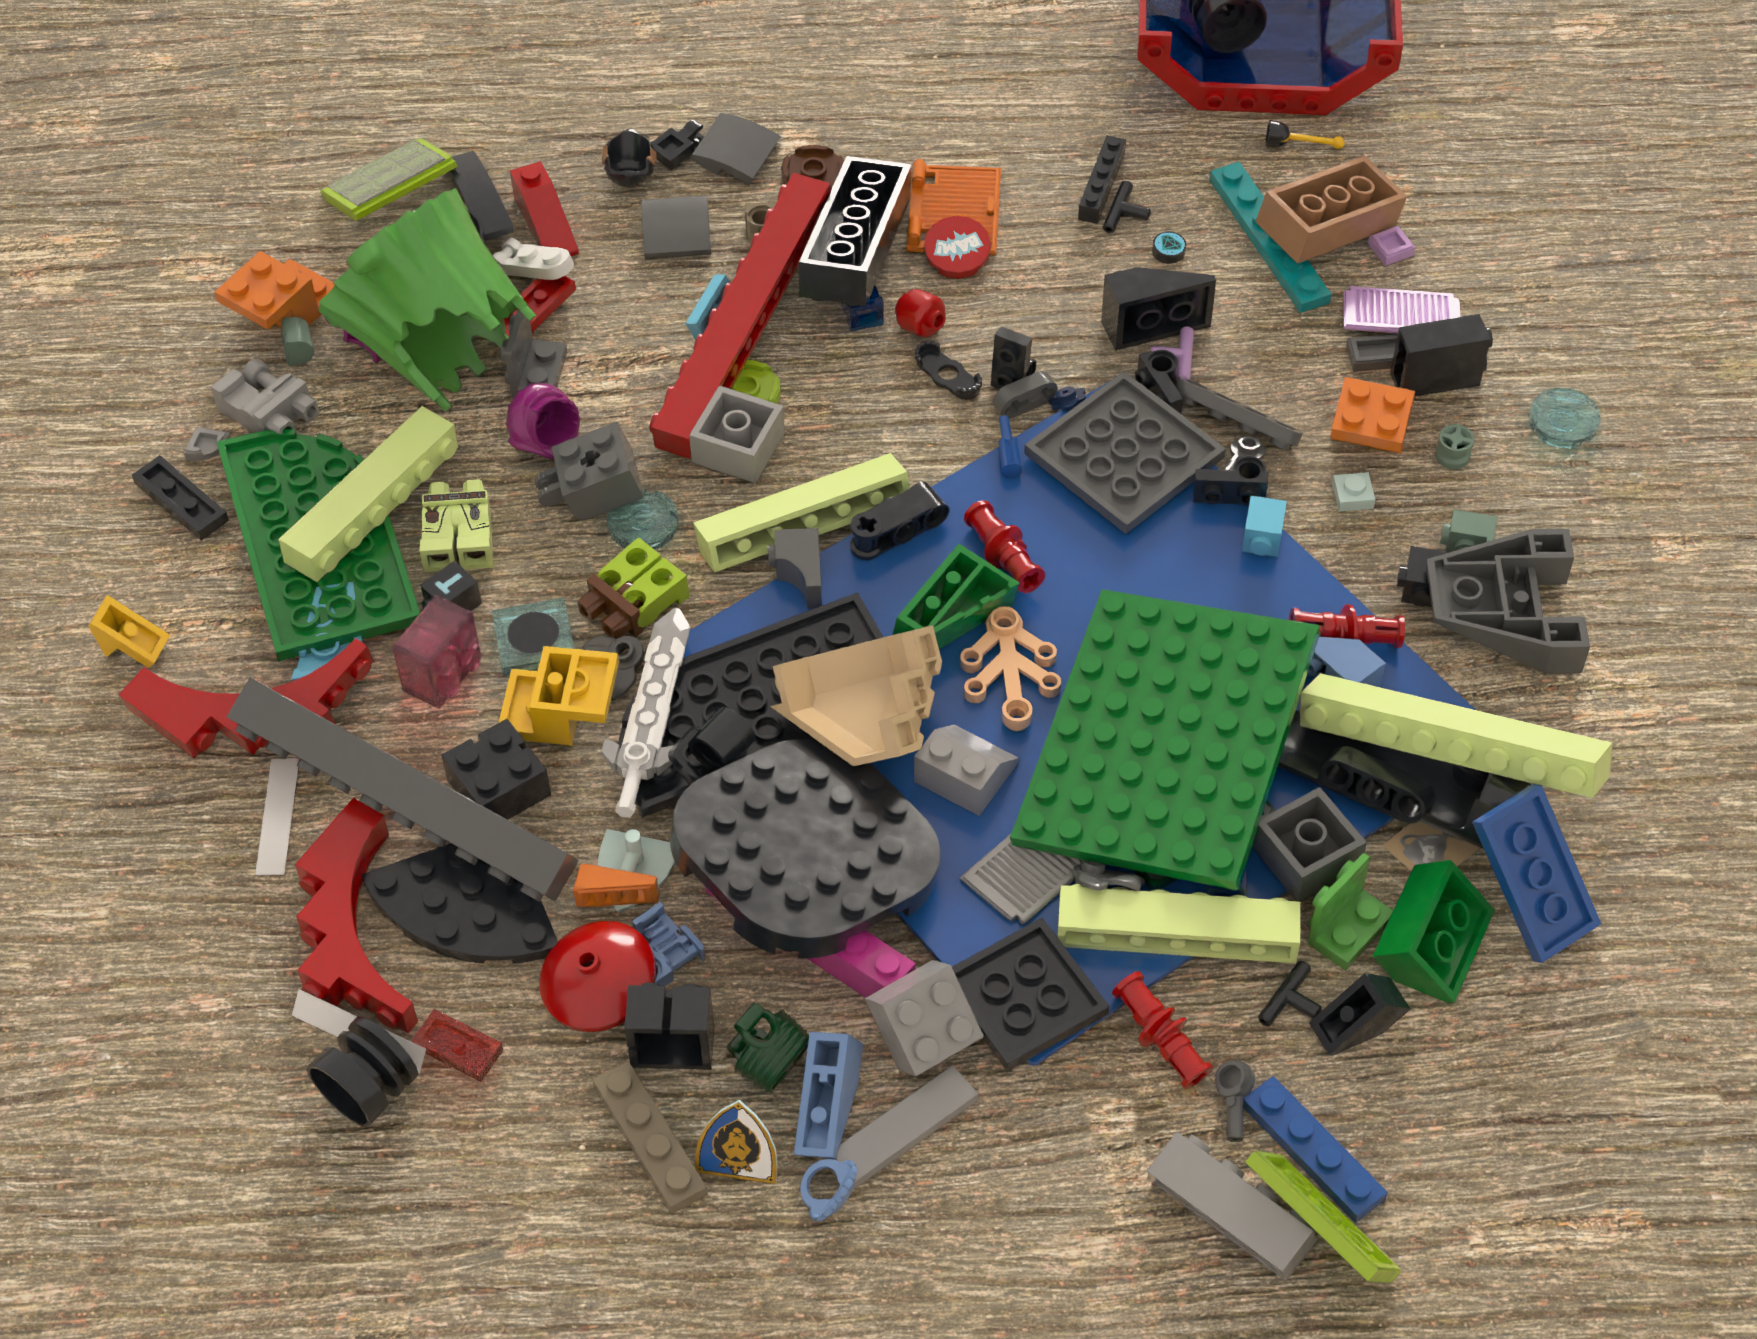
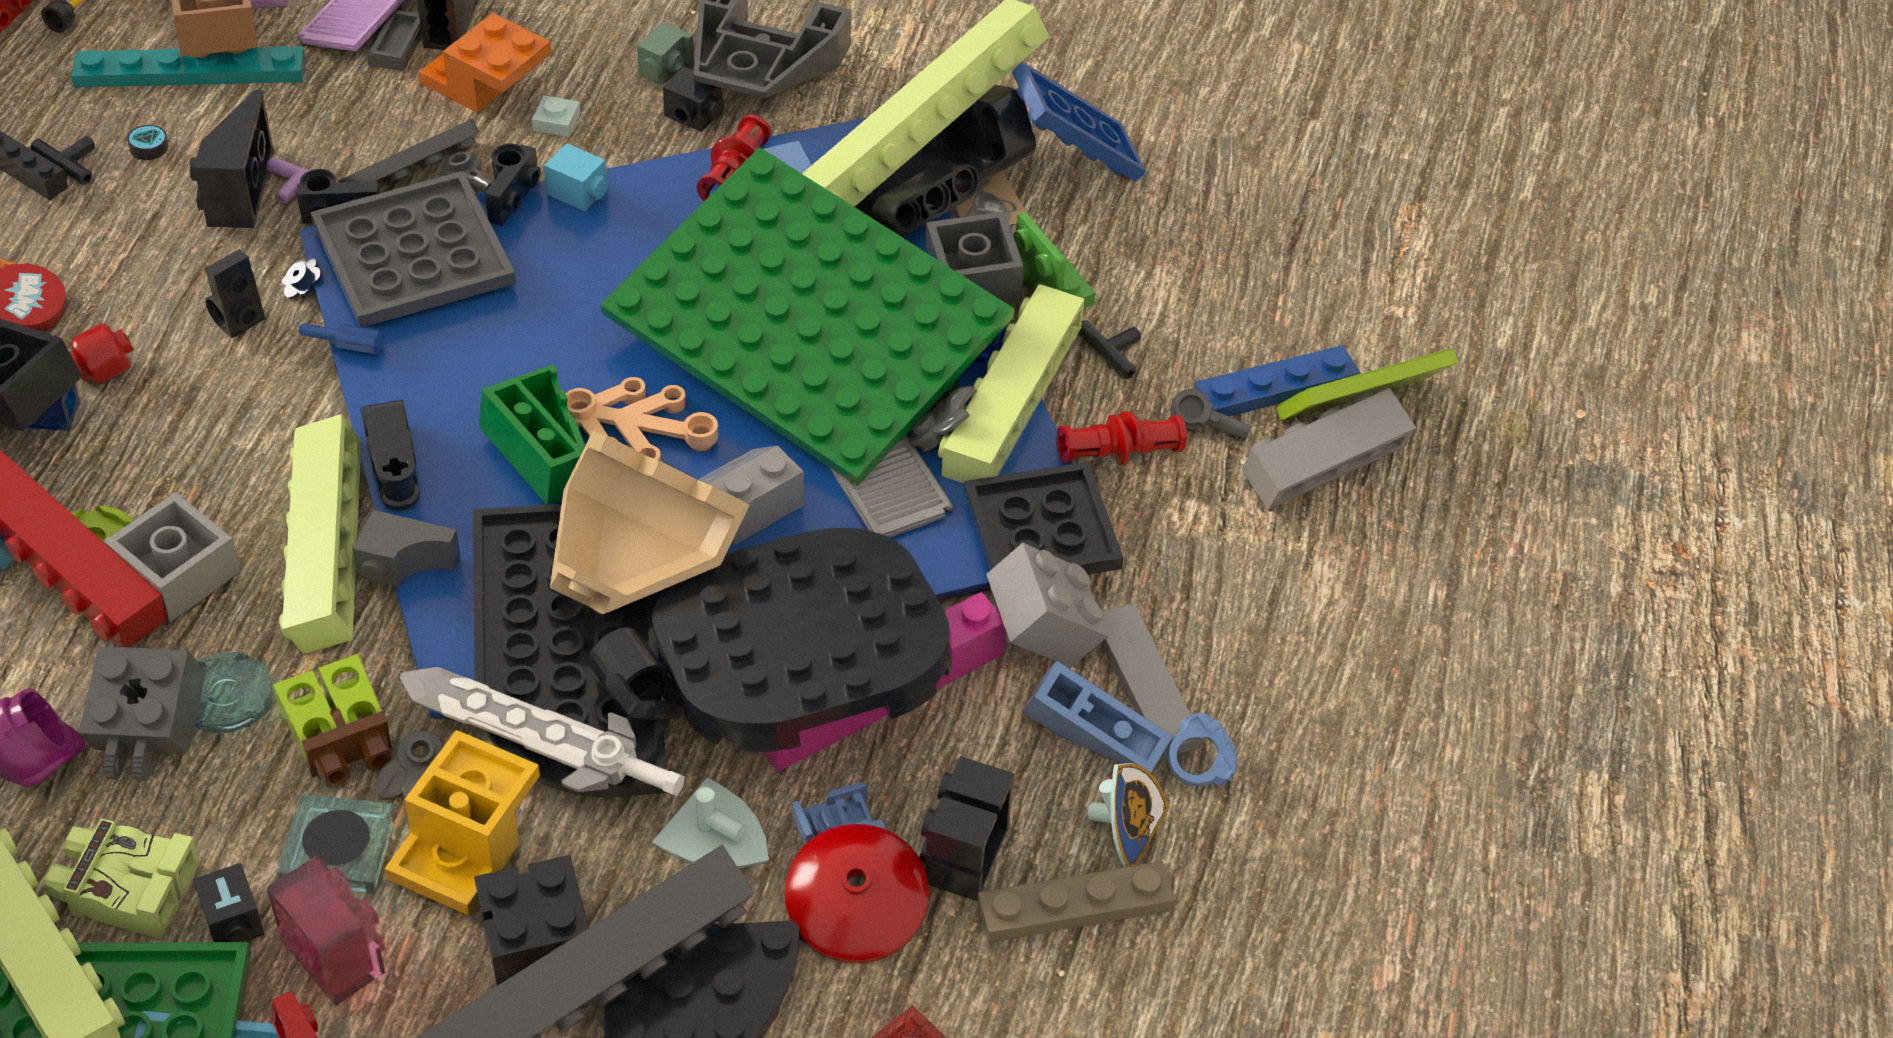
camera: 75 degrees left, 5 degrees down
orange slope [573,863,660,907] -> none
dark green piece [727,1002,809,1093] -> none
black piece [915,340,982,400] -> none
red piece [964,500,1045,593] -> none
dark grey beam [992,371,1058,419] -> none
black slope [1309,973,1411,1055] -> none
green slope [1372,860,1495,1003] -> none
sand green wheel [1435,424,1474,469] -> none

